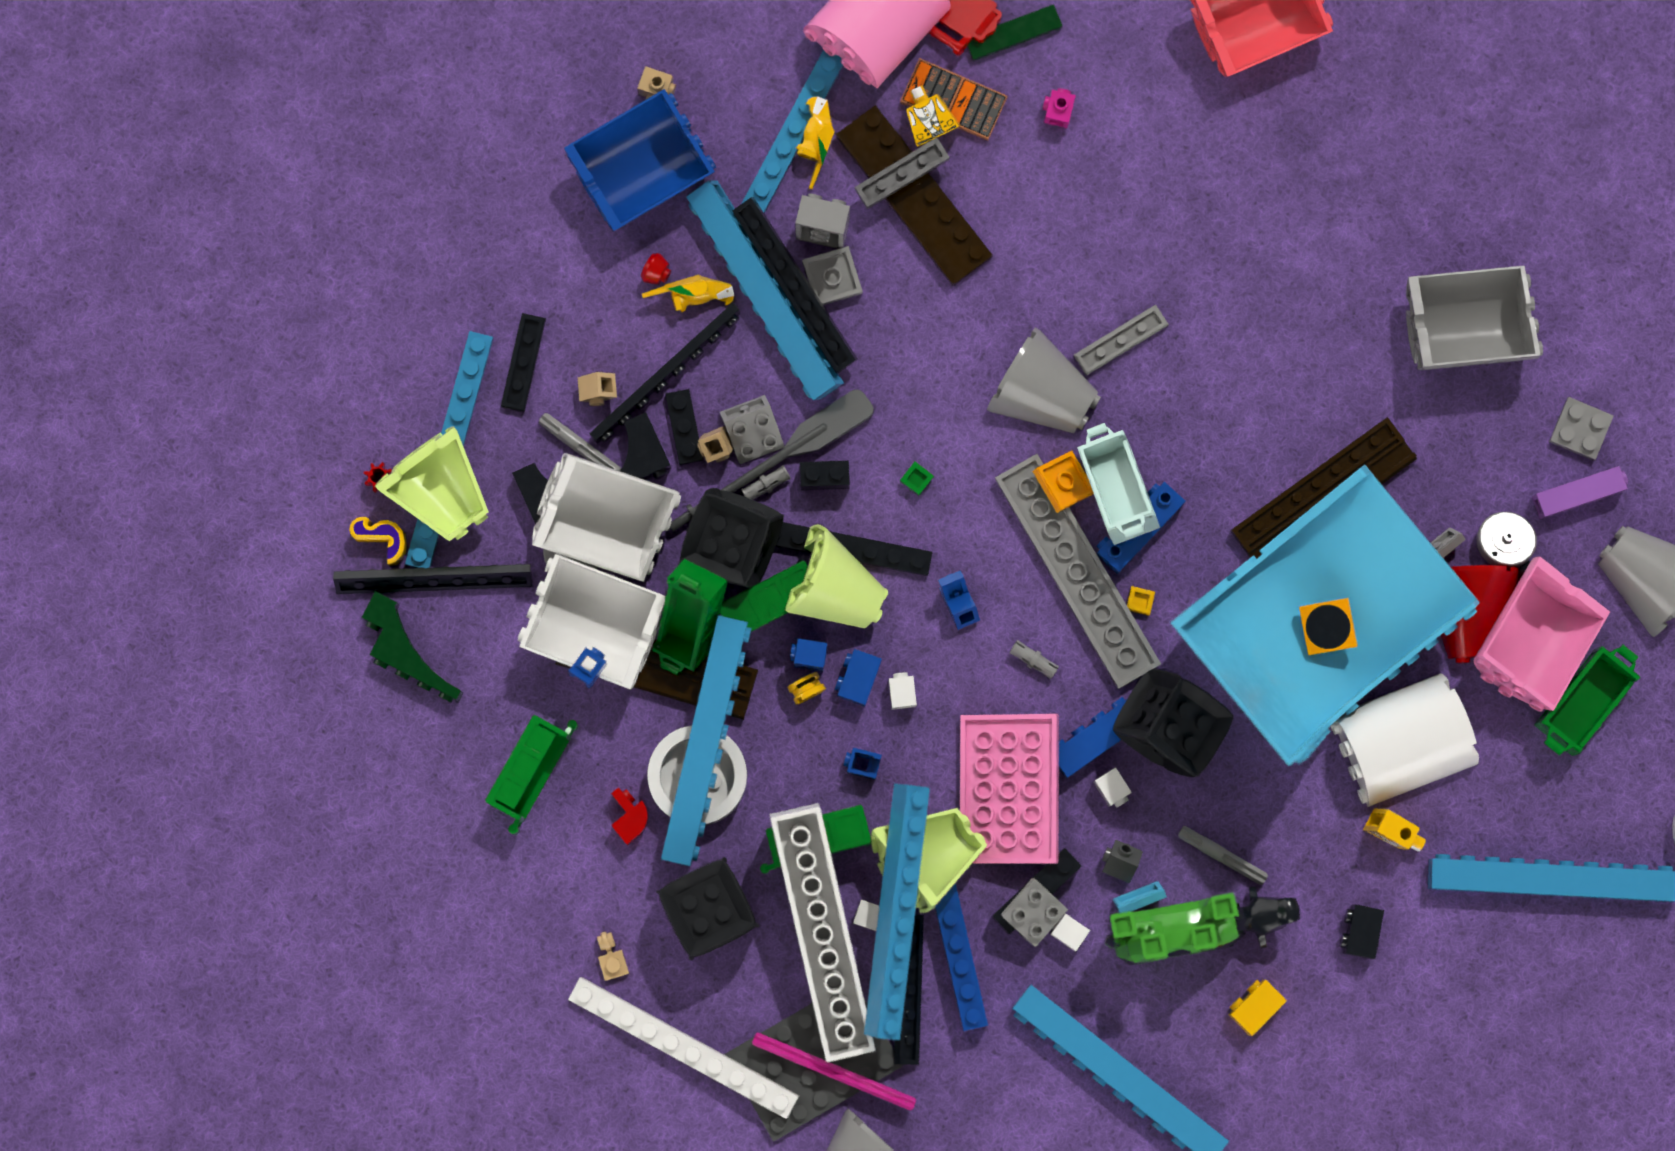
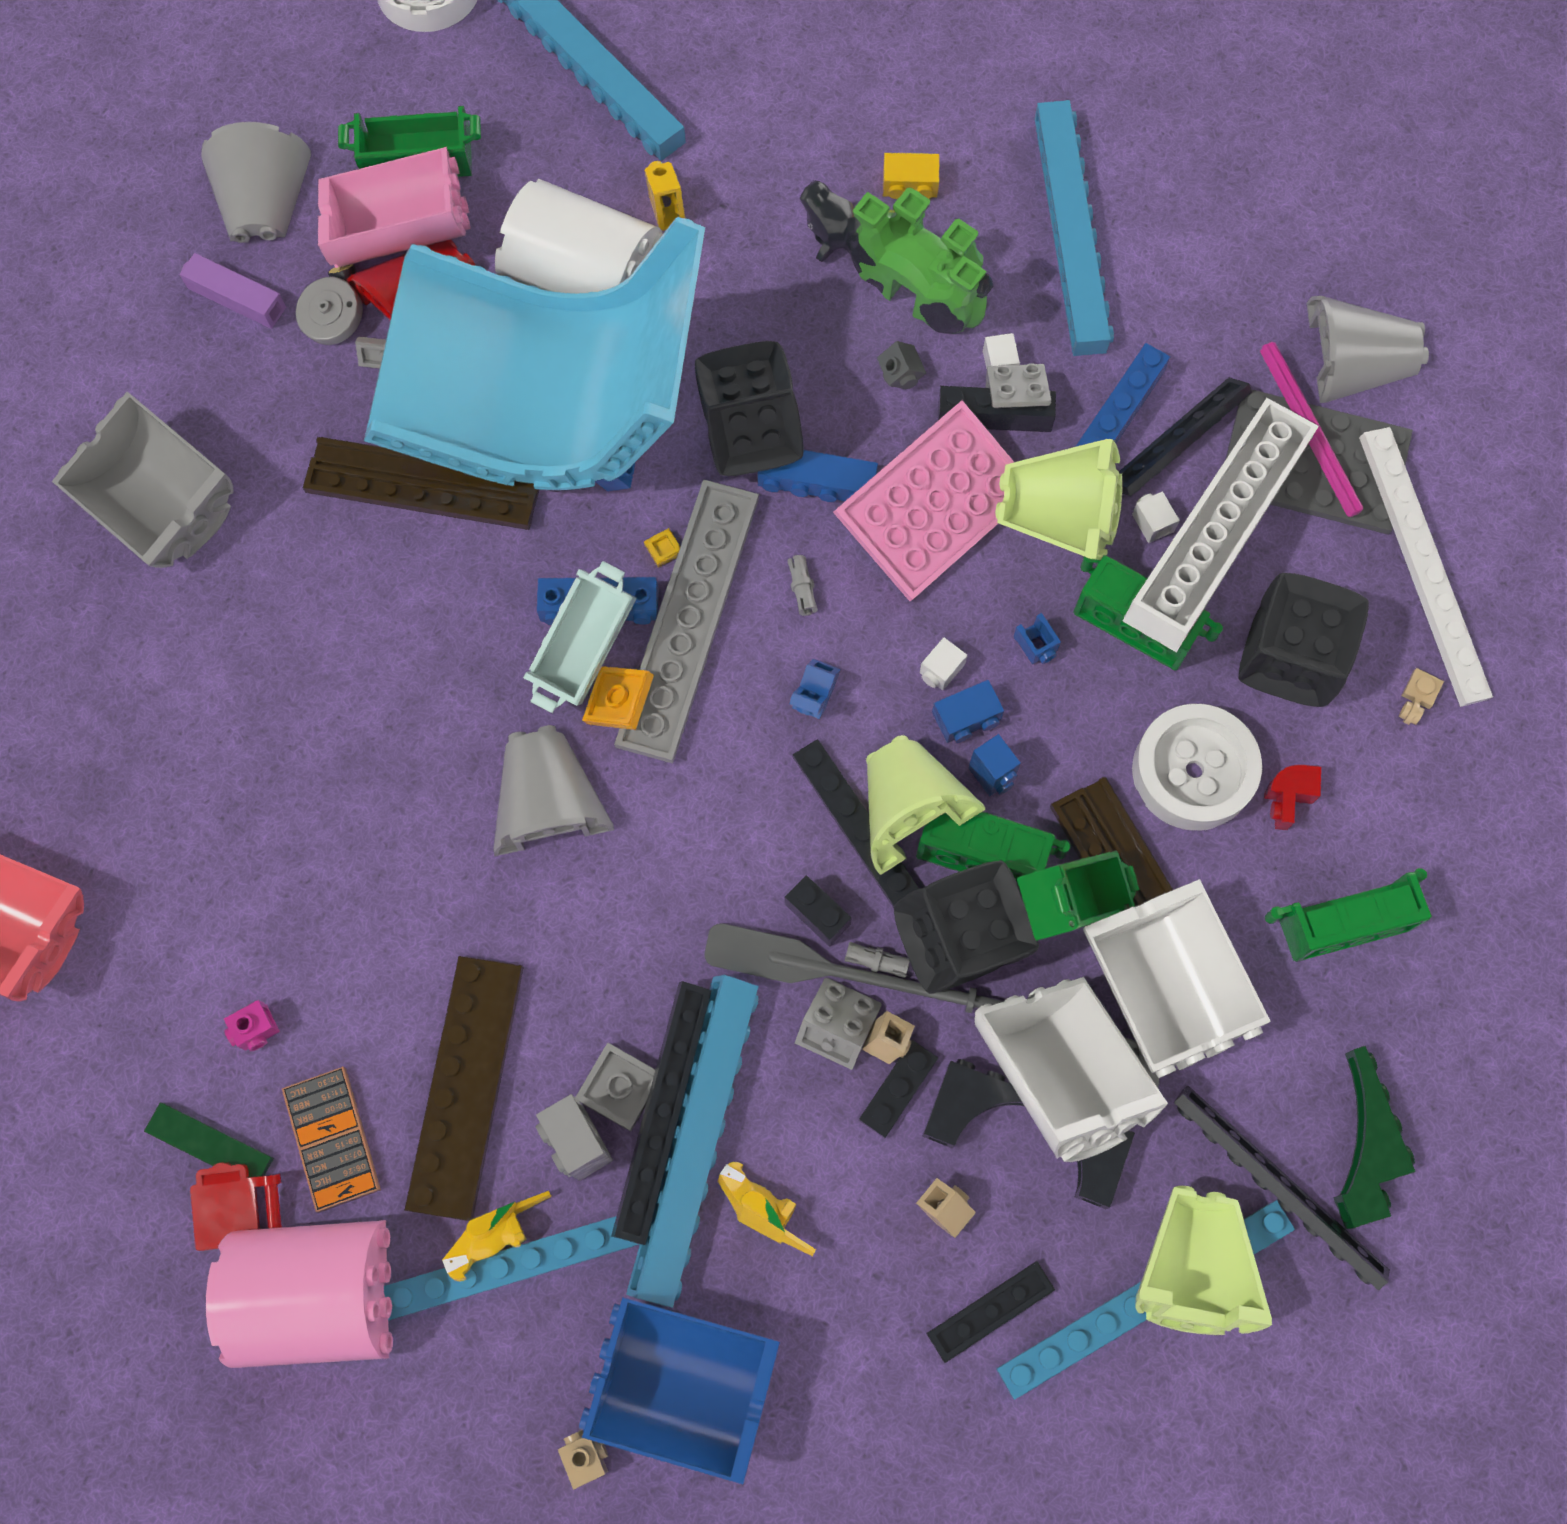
camera: 130 degrees left, 10 degrees down
yellow animal [349,517,407,566] -> none
red gear [364,462,392,493] -> none
light grey axle [538,413,621,471] -> none
blue window [568,647,607,689] -> none
black plate [589,303,740,444] -> none
red cone [641,253,672,285] -> none
dark azure brick [661,615,752,866] -> none
yellow wheel [787,672,826,705] -> none
flat silver plate [855,138,950,209] -> none
dark azure brick [864,783,930,1040] -> none
green plate [900,461,934,496] -> none
torso [906,85,960,147] -> none
light grey tile [1074,305,1169,376] -> none
white brick [1093,768,1132,808] -> none
medium azure tile [1112,881,1167,913] -> none
light grey axle [1178,826,1268,885] -> none
black tile [1299,597,1358,655] -> none
black brick [1340,904,1385,960] -> none
light grey plate [1549,397,1613,461] -> none

